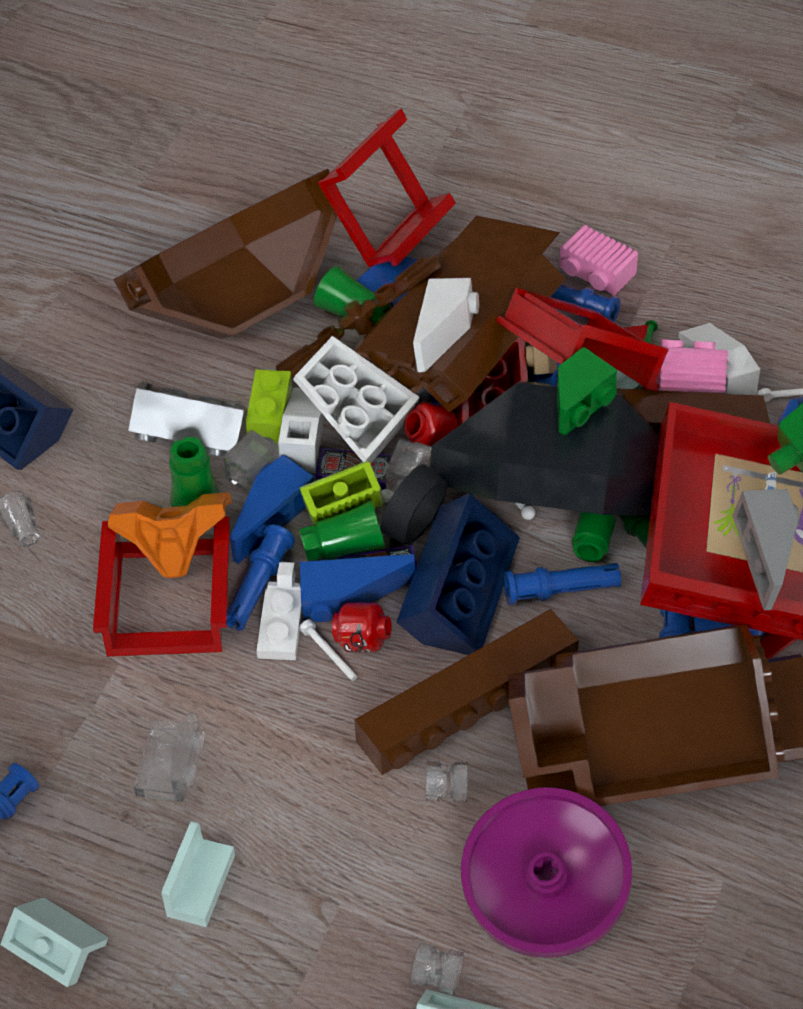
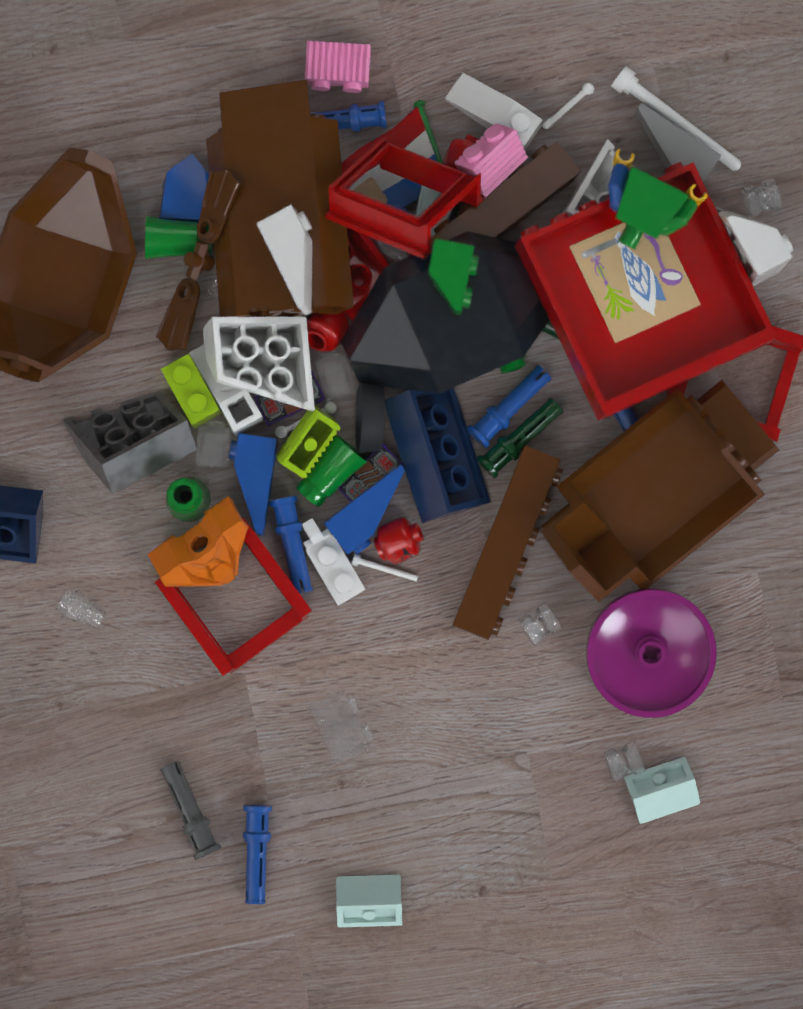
camera: 35 degrees left, 35 degrees up
light aqua panel [162,821,235,927] -> none
red piece [318,108,456,267] -> none
light grey slope [733,489,799,610] -> none
none -> dark green pin [476,398,564,479]

